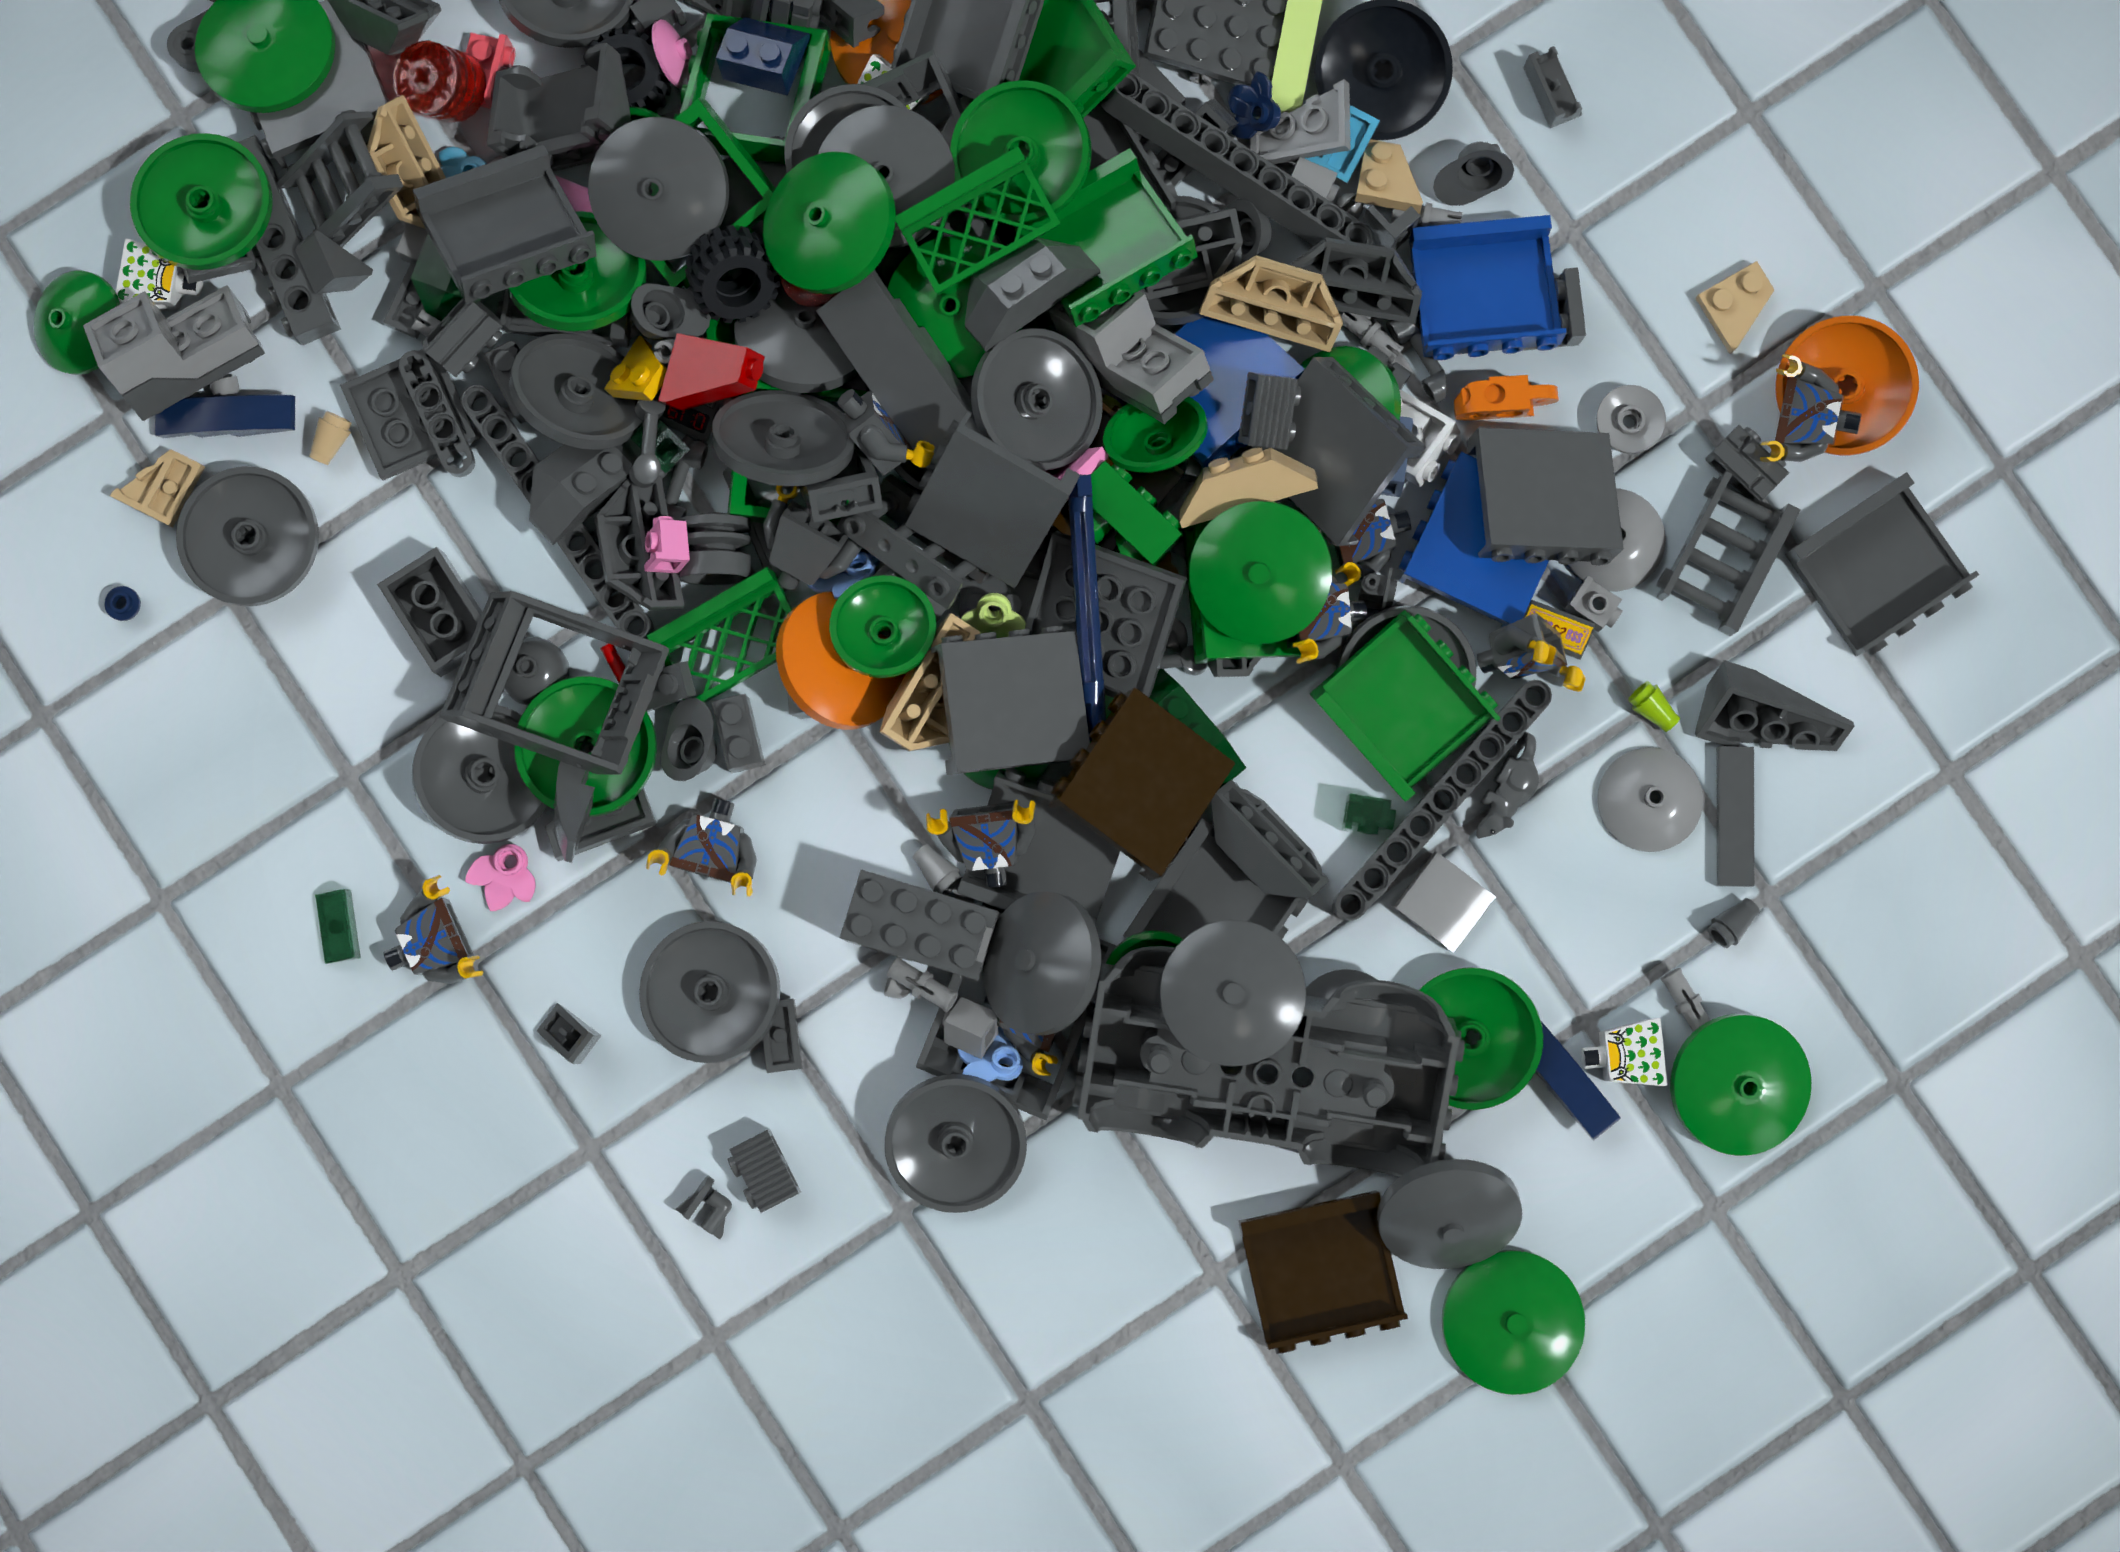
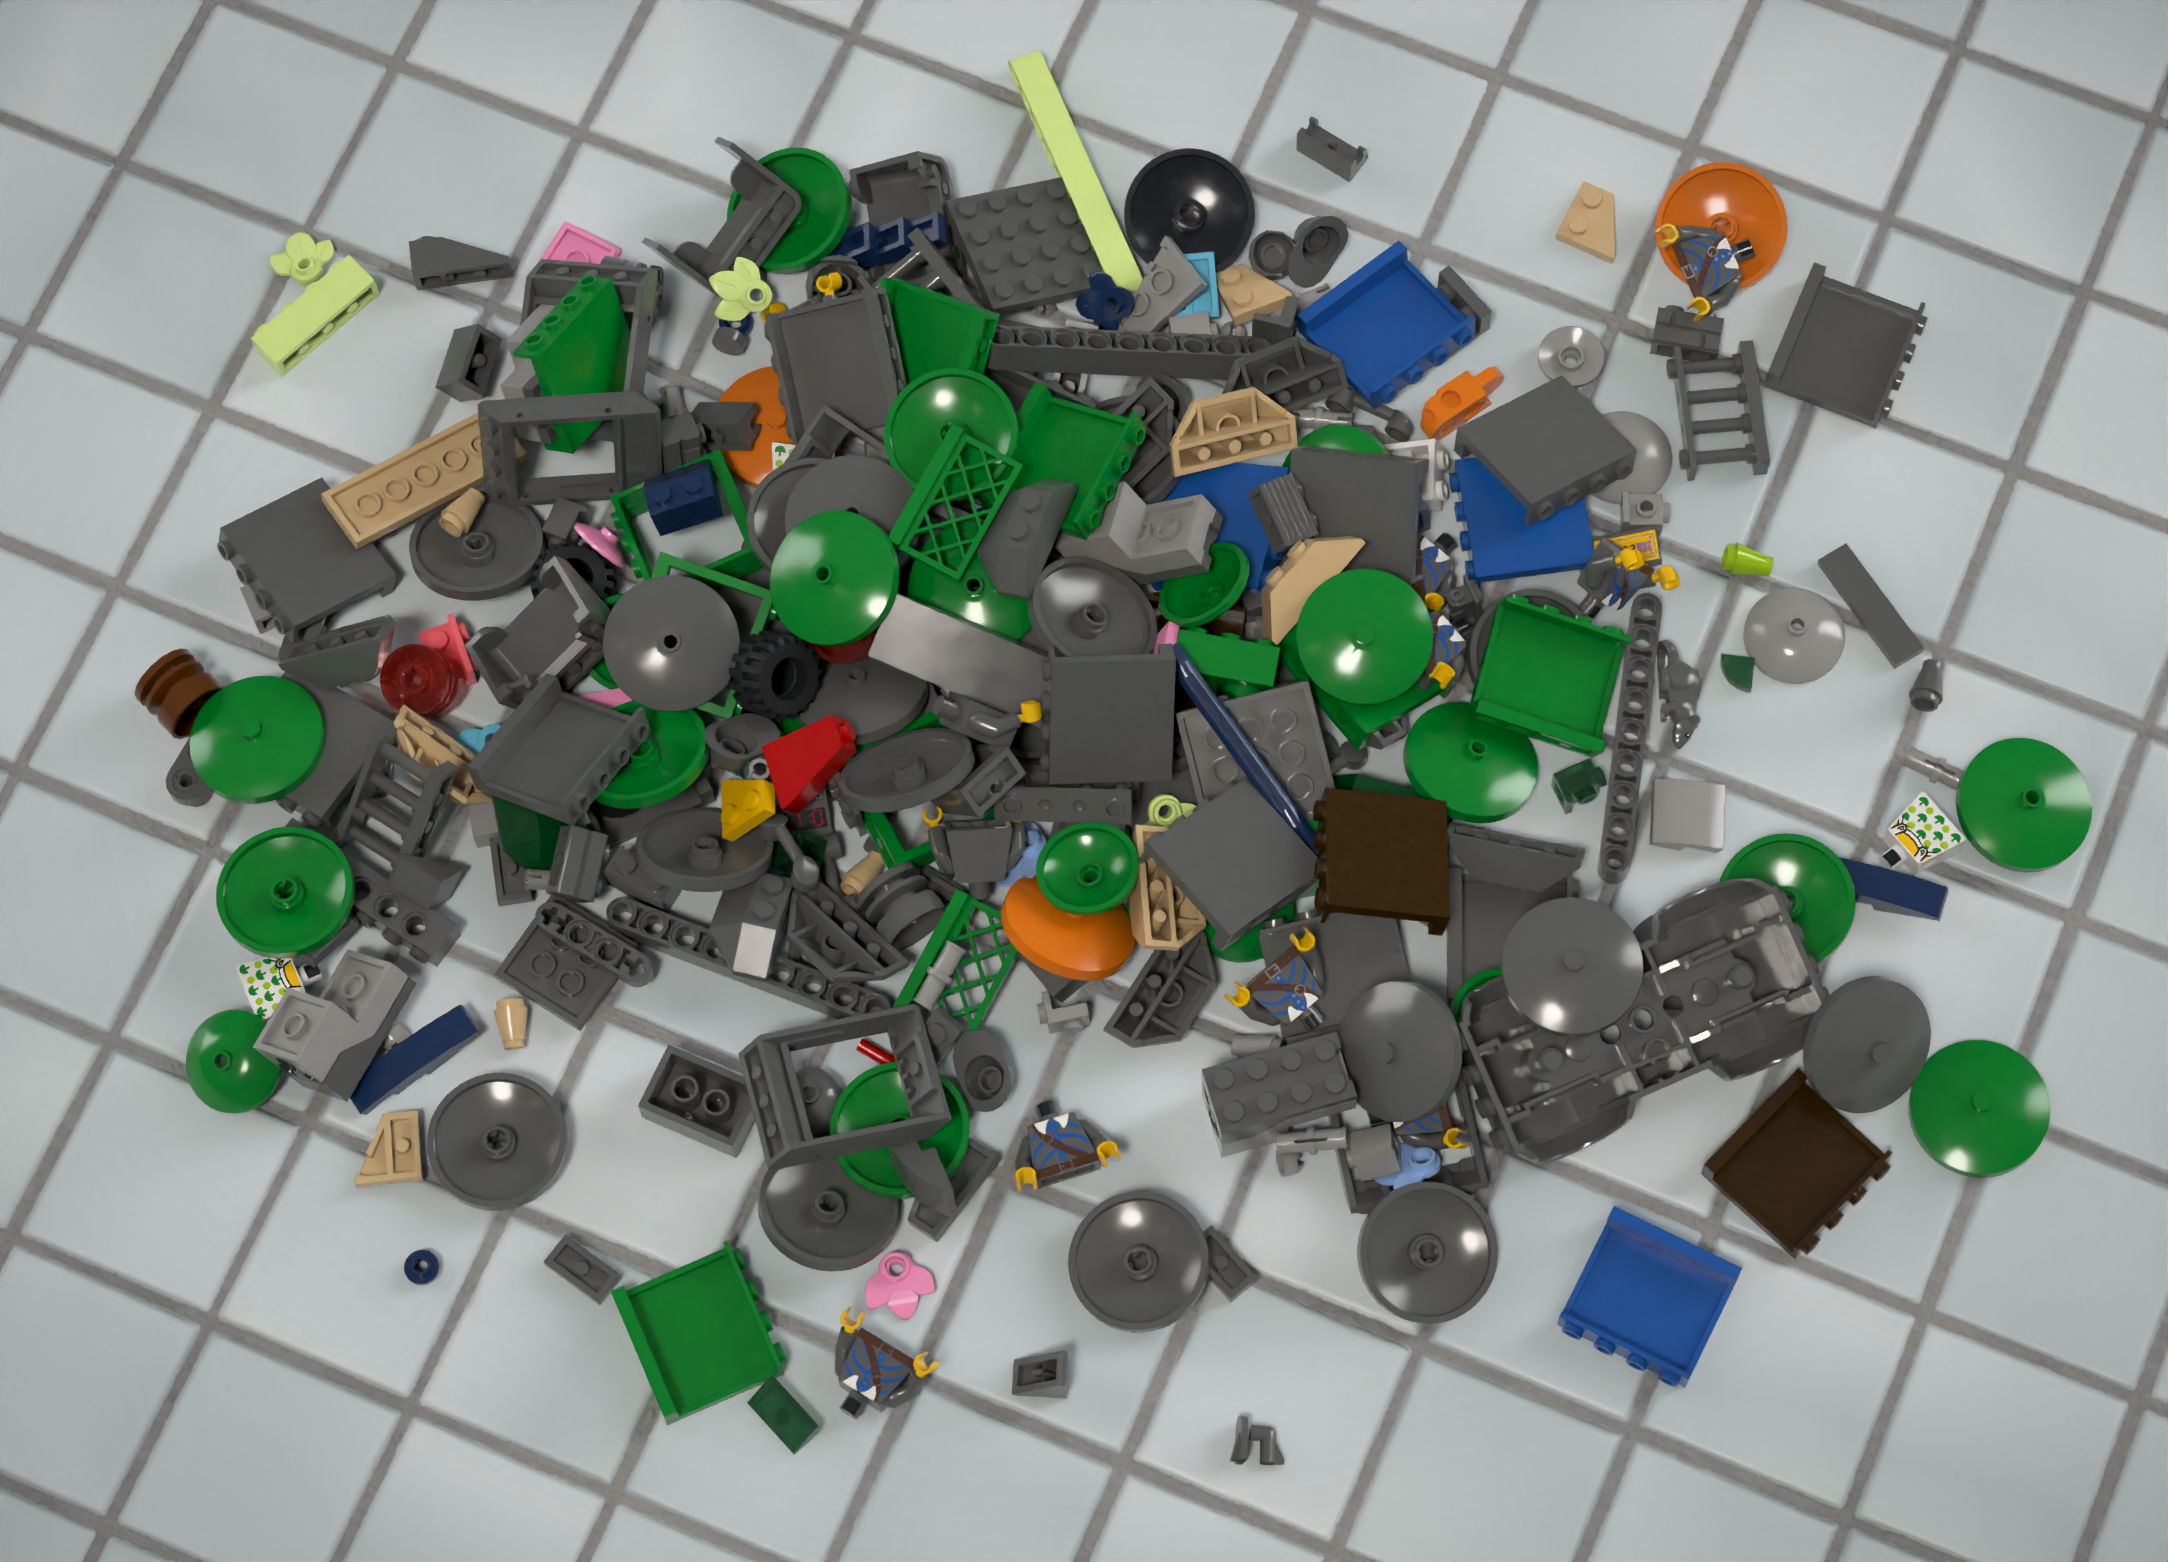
camera: 30 degrees left, 15 degrees down
bright pink brick [644,516,690,573] -> none
dark grey brick [712,694,765,773] -> none
dark grey brick [728,1129,801,1213] -> none
dark grey wedge [1695,660,1855,751] -> none
none -> dark grey plate [544,1235,621,1306]
none -> green panel [611,1240,787,1425]
none -> tan cone [840,850,886,901]
none -> light grey pin [913,940,966,1011]
none -> light grey bracket [1037,991,1090,1034]
none -> dark grey wedge [1103,932,1217,1048]
none -> dark grey hair [1248,230,1295,280]
none -> green dish [1403,702,1538,823]
none -> blue panel [1557,1206,1742,1387]
none -> clear green tile [1720,653,1755,693]

